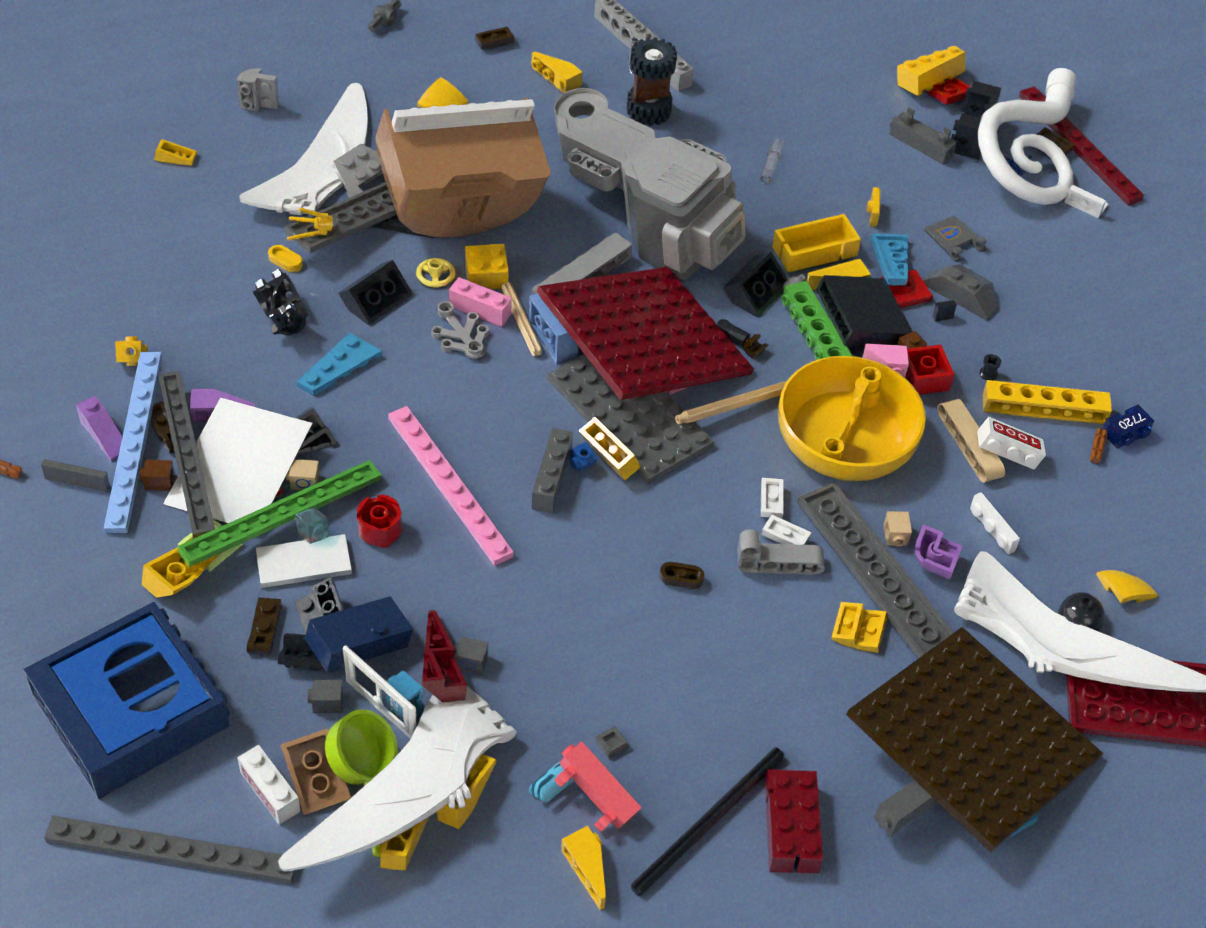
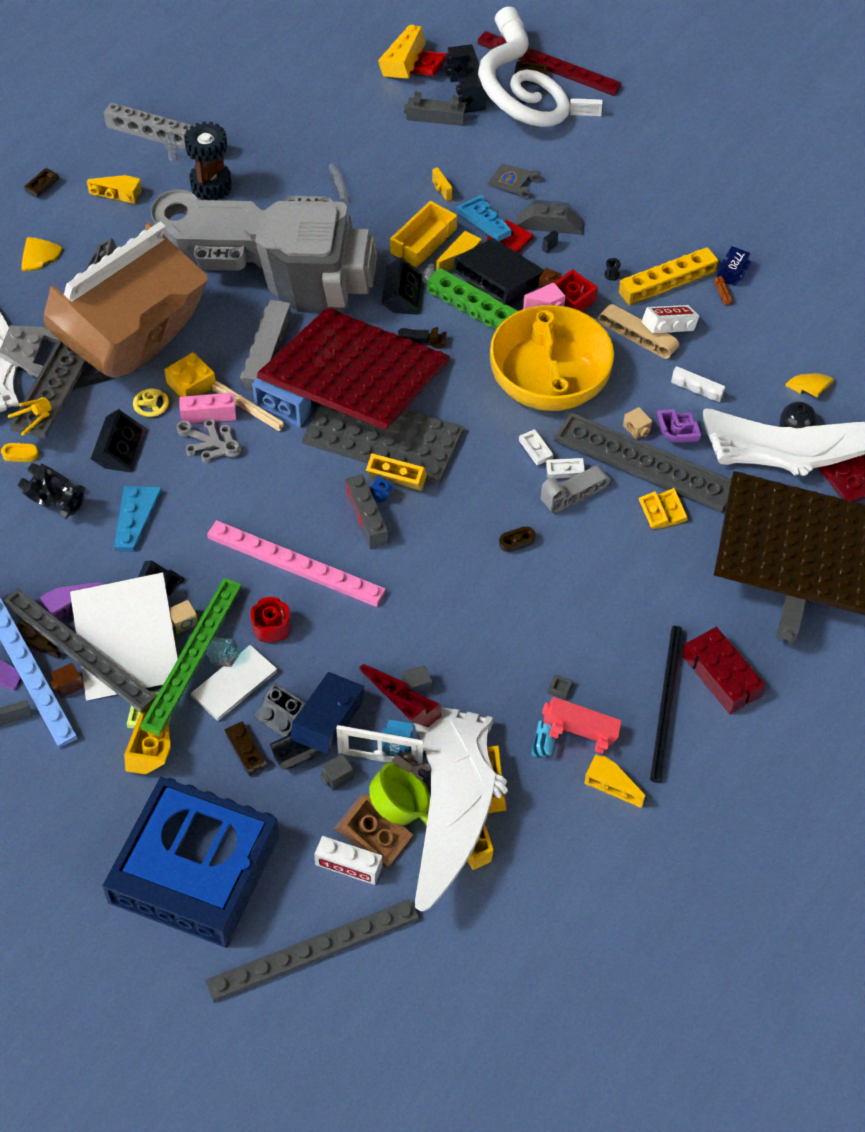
camera: 30 degrees left, 5 degrees up
tan piece [675,380,788,424] -> none
none -> dark brown plate [392,750,431,780]

